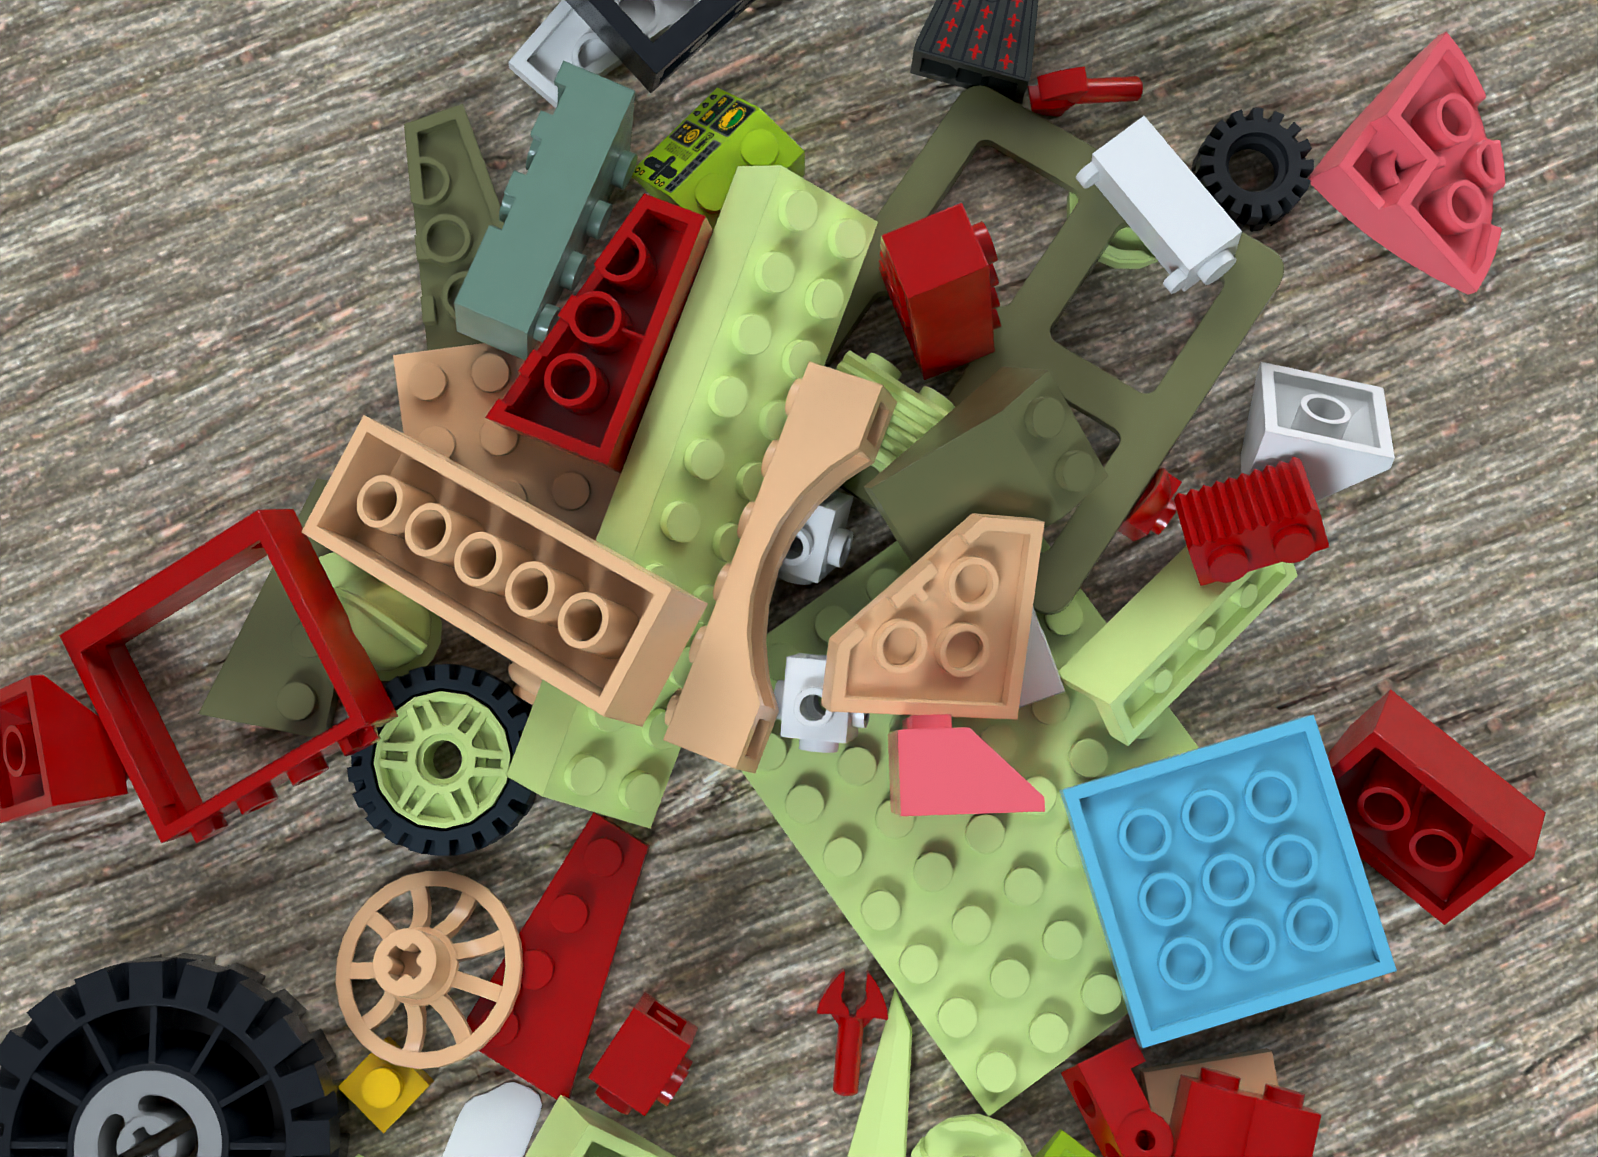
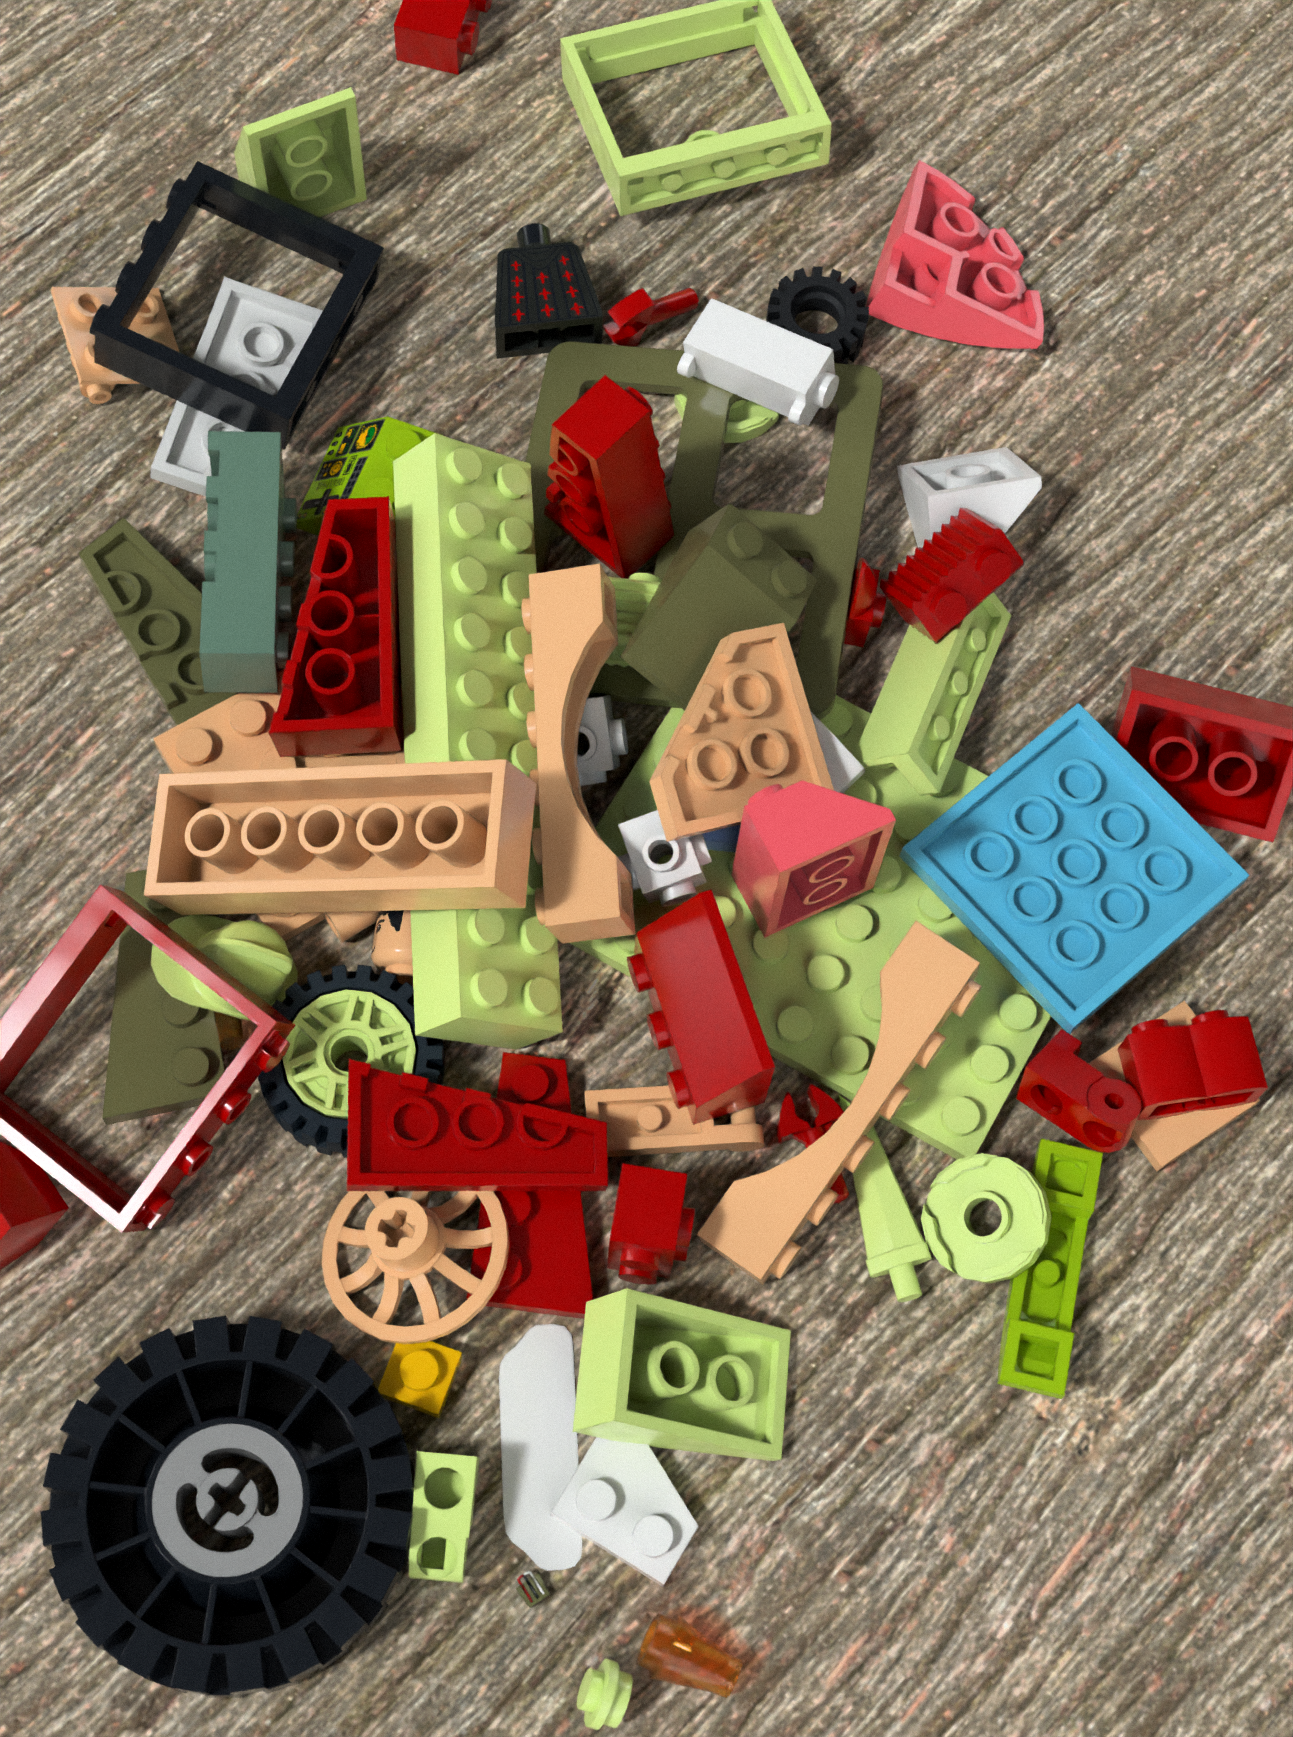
camera: 30 degrees left, 15 degrees down
none -> red wing [347,1059,608,1191]
none -> light nougat plate [584,1085,765,1157]
none -> red slope [627,889,775,1125]
none -> light nougat arch [697,921,982,1285]

